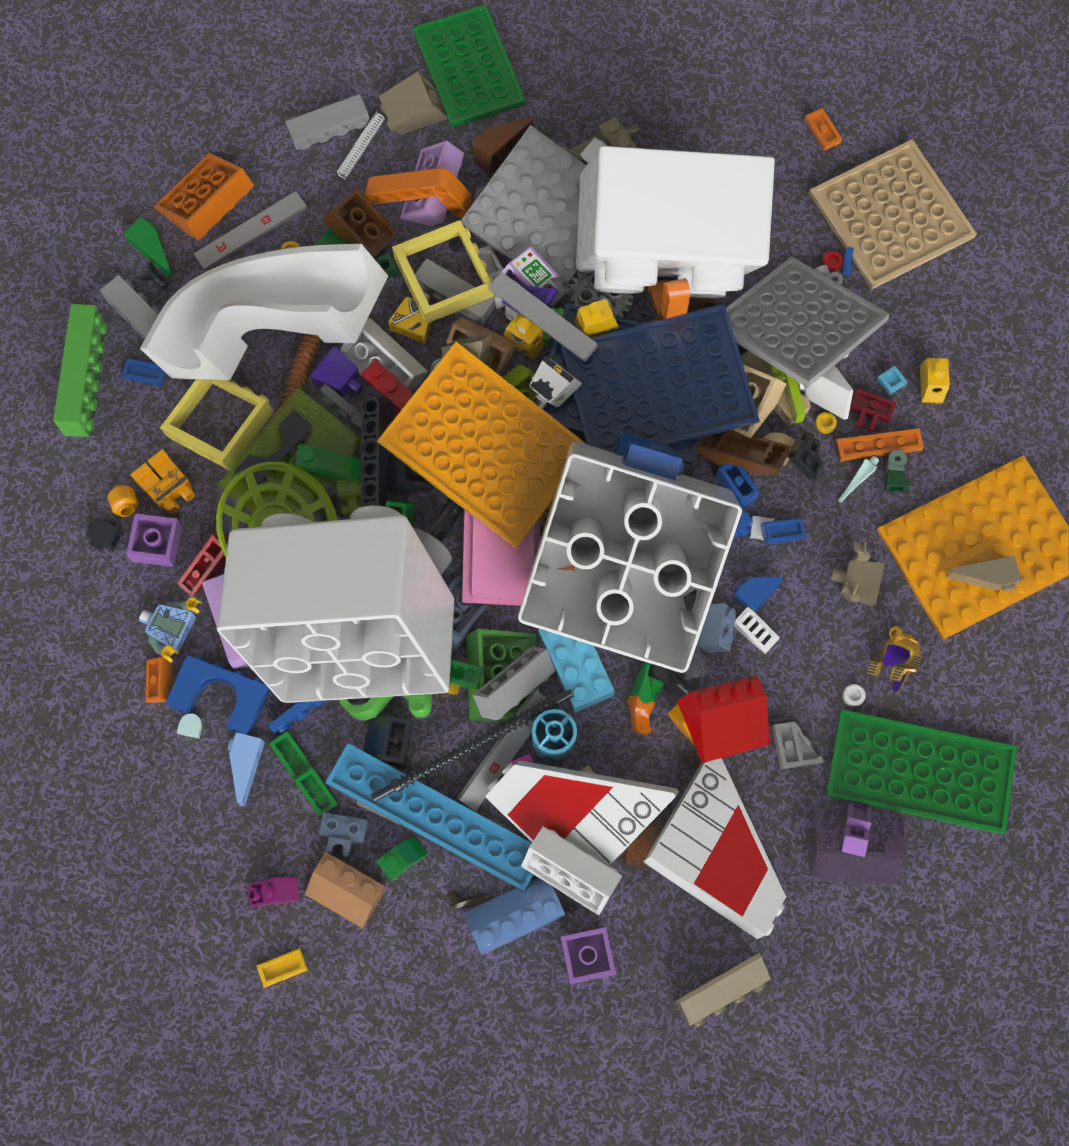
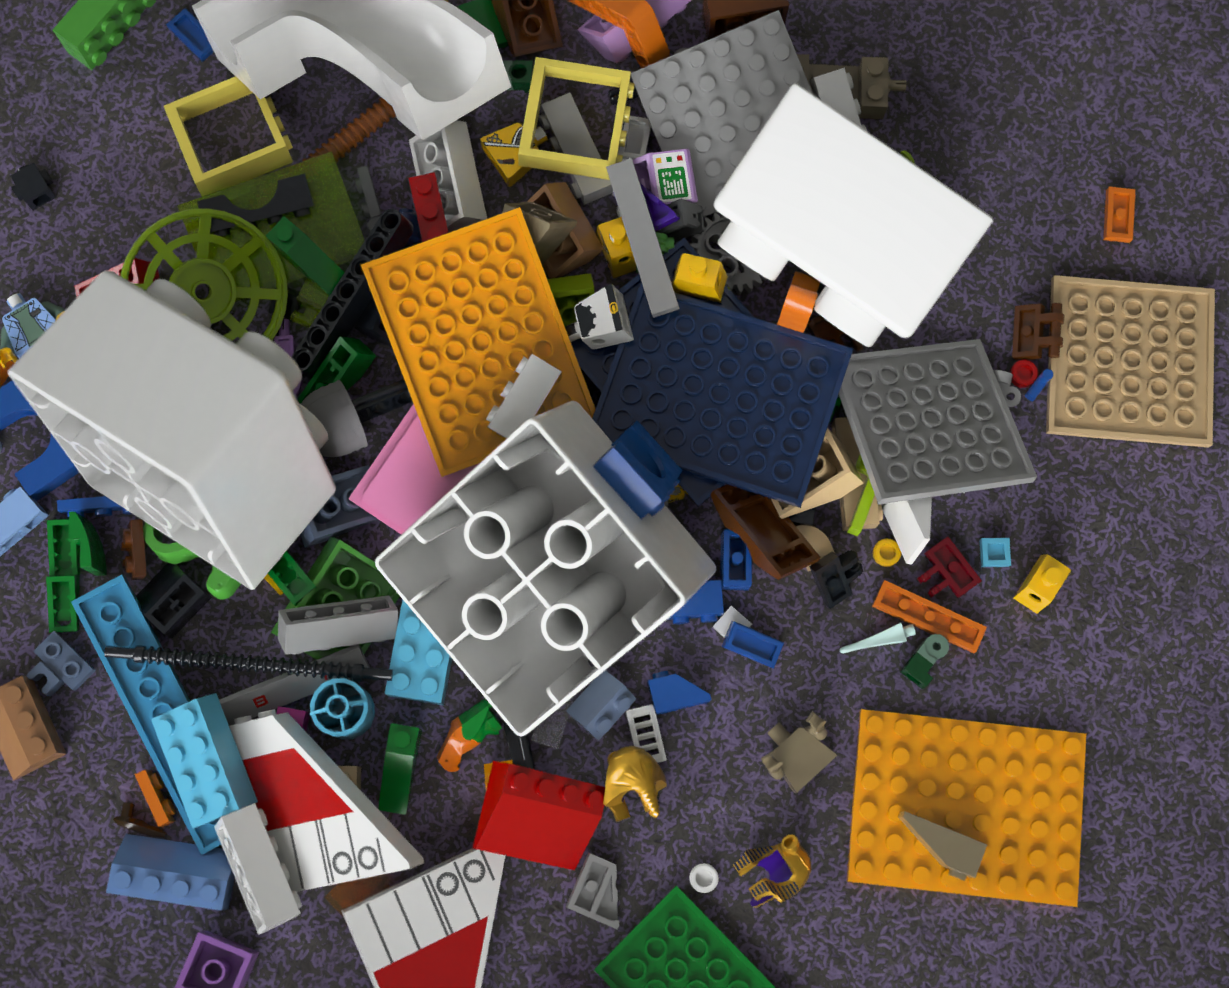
camera: 30 degrees right, 5 degrees up
light orange head [107,485,139,517] -> none
medium lavender brick [126,514,182,567] -> none
light orange hips [130,449,195,515] -> none
dark purple torso [310,346,364,397] -> none
green slope [376,836,428,882] -> none
none -> green slope [69,512,107,576]
none -> reddish brown hinge [121,519,146,580]
none -> orange plate [135,769,176,827]
none -> medium azure brick [151,693,258,829]
none -> green slope [378,723,422,815]
none -> white brick [486,354,561,439]
none -> pearl gold piece [603,746,667,822]
none -> reddish brown plate [1012,303,1065,360]

